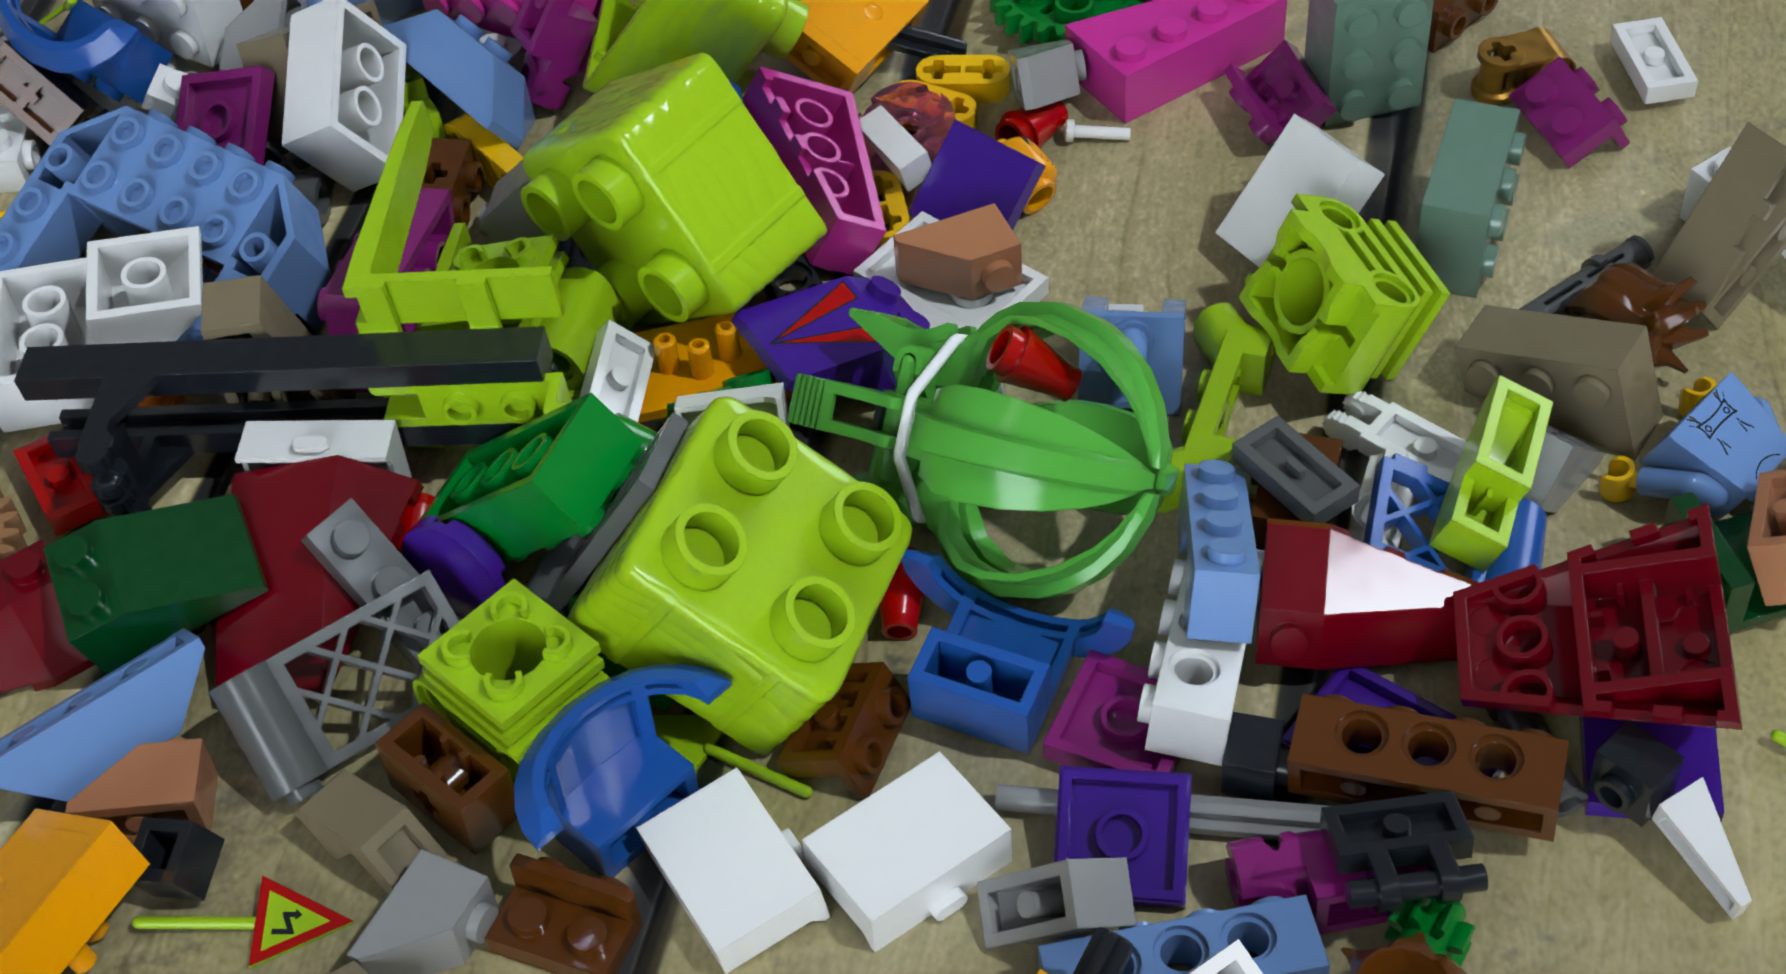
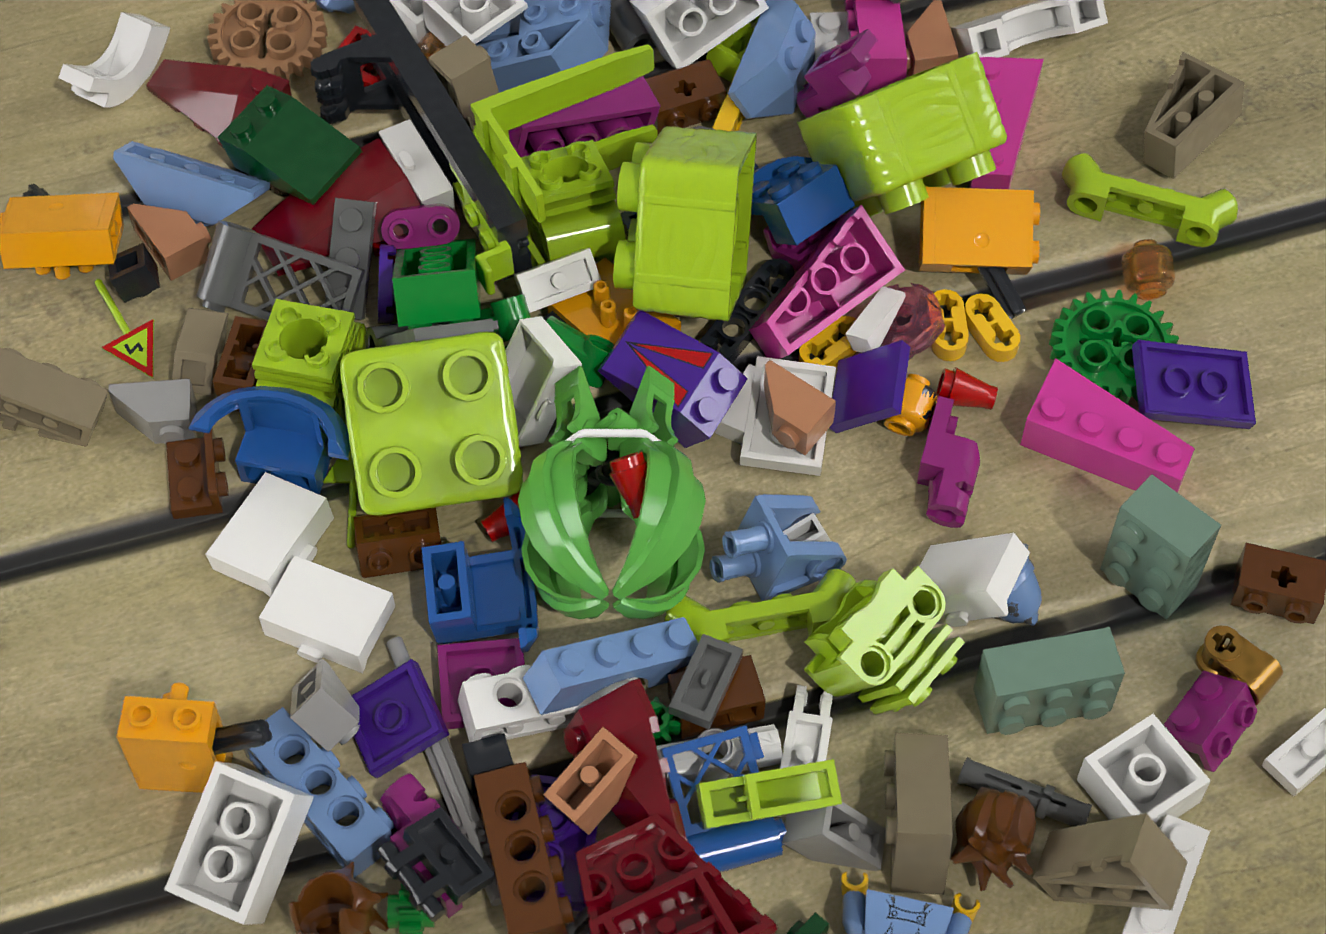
camera: 55 degrees right, 10 degrees up
light grey slope [1008,39,1087,111] -> none
white piece [1063,119,1131,142] -> none
magenta bracket [1224,39,1337,145] -> none
none -> magenta plate [381,203,460,249]
none -> nougat slope [543,727,637,835]
none -> magenta plate [917,396,980,528]
none -> white brick [1077,713,1210,828]

